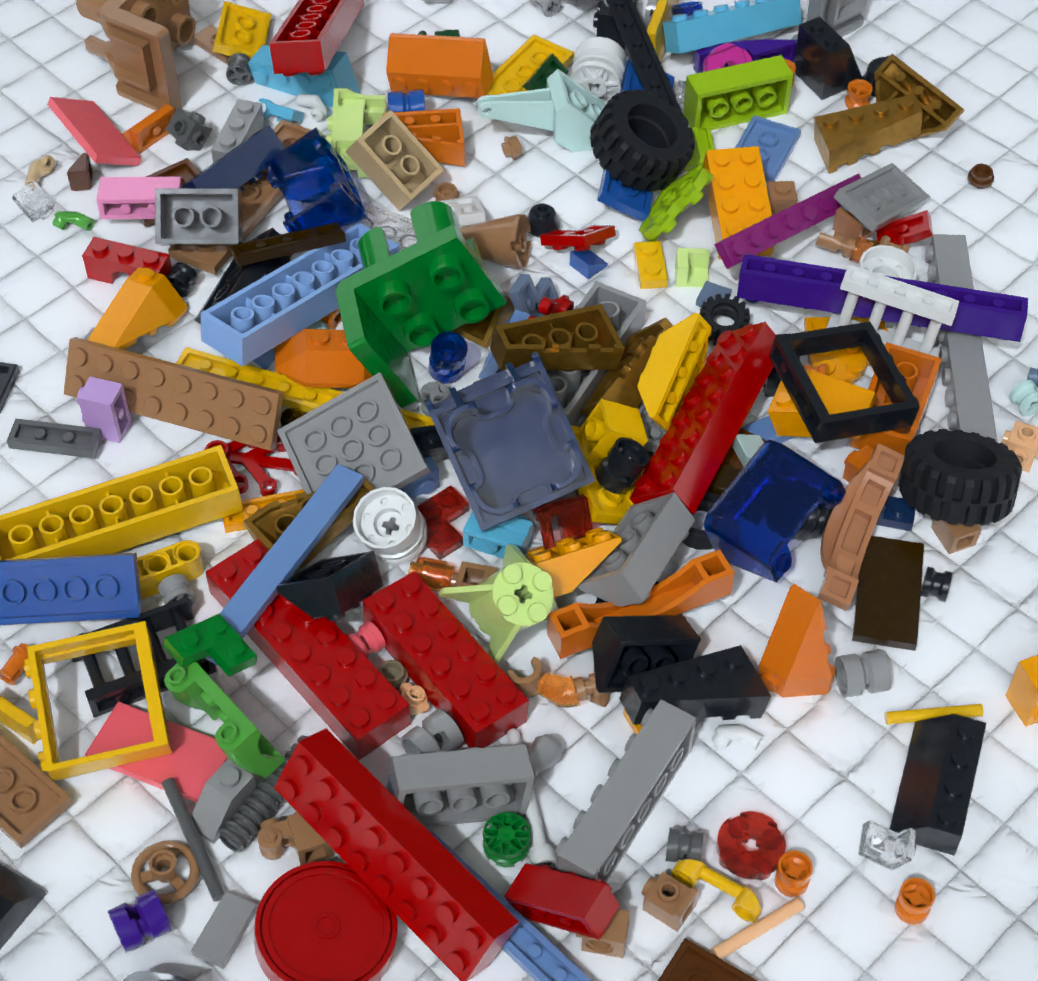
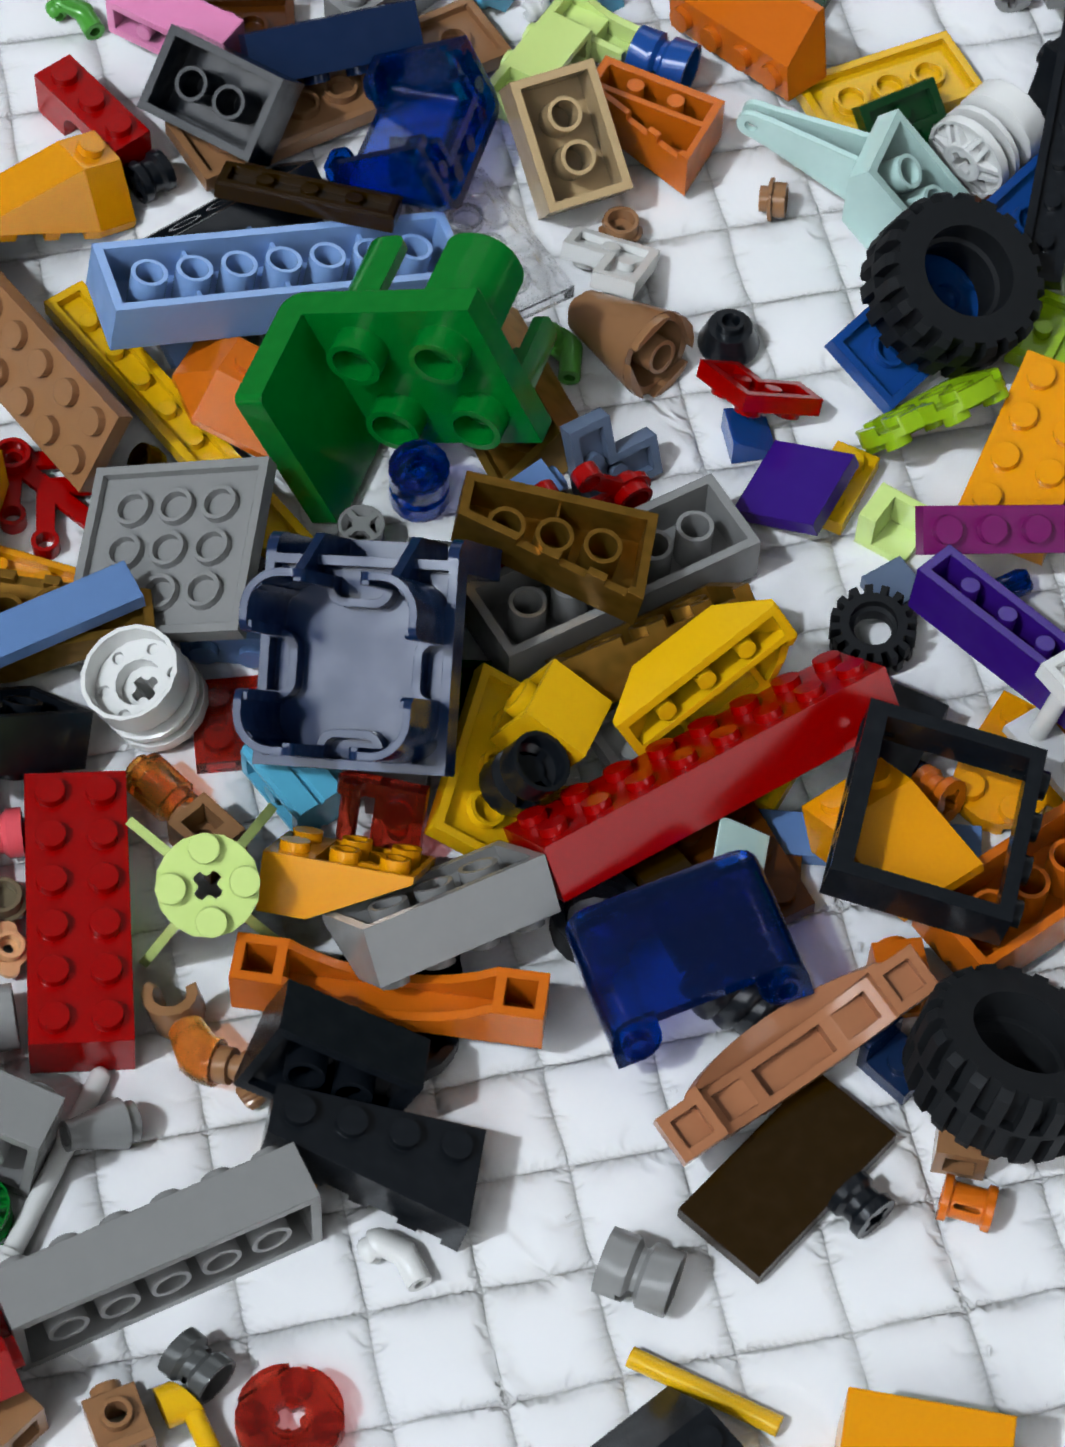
camera: 30 degrees right, 5 degrees up
orange wedge [758,583,835,698] -> none
none -> dark purple tile [735,440,859,536]
none -> orange bush [935,1173,999,1233]

